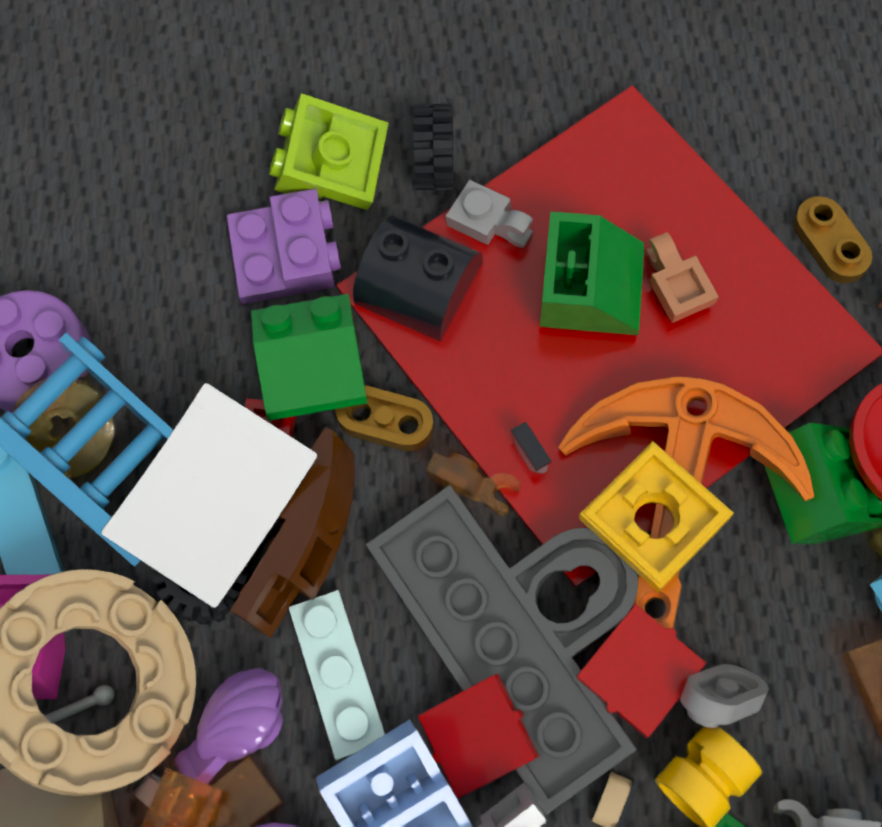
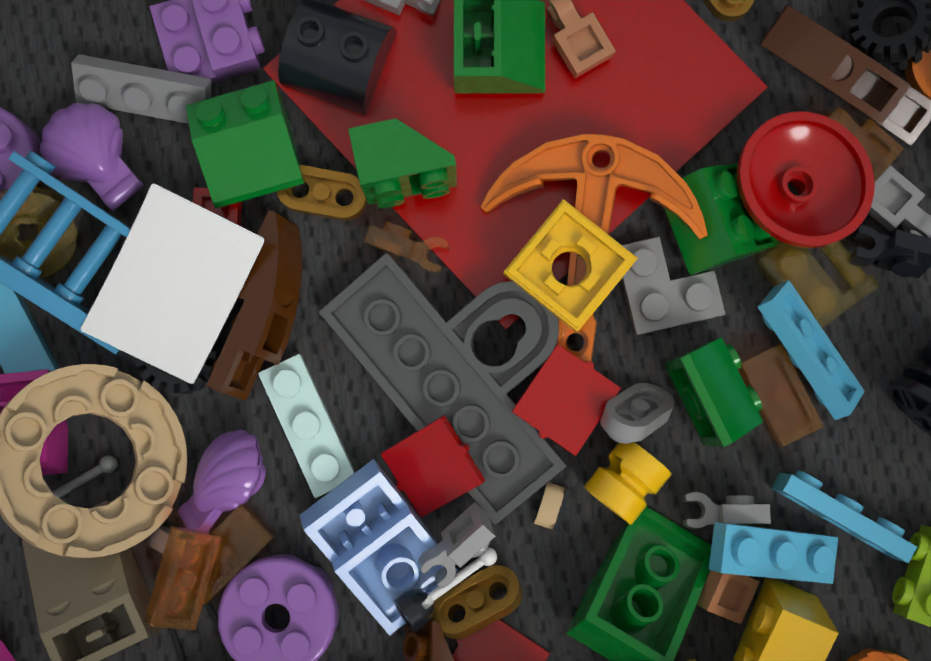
camera: 10 degrees left, 15 degrees up
black piece [511,422,552,474] -> none
none -> medium lavender animal [40,103,144,211]
none -> light grey plate [71,54,212,124]
none -> green slope [348,118,457,208]
none -> light grey plate [621,237,726,336]
none -> green slope [663,337,763,447]

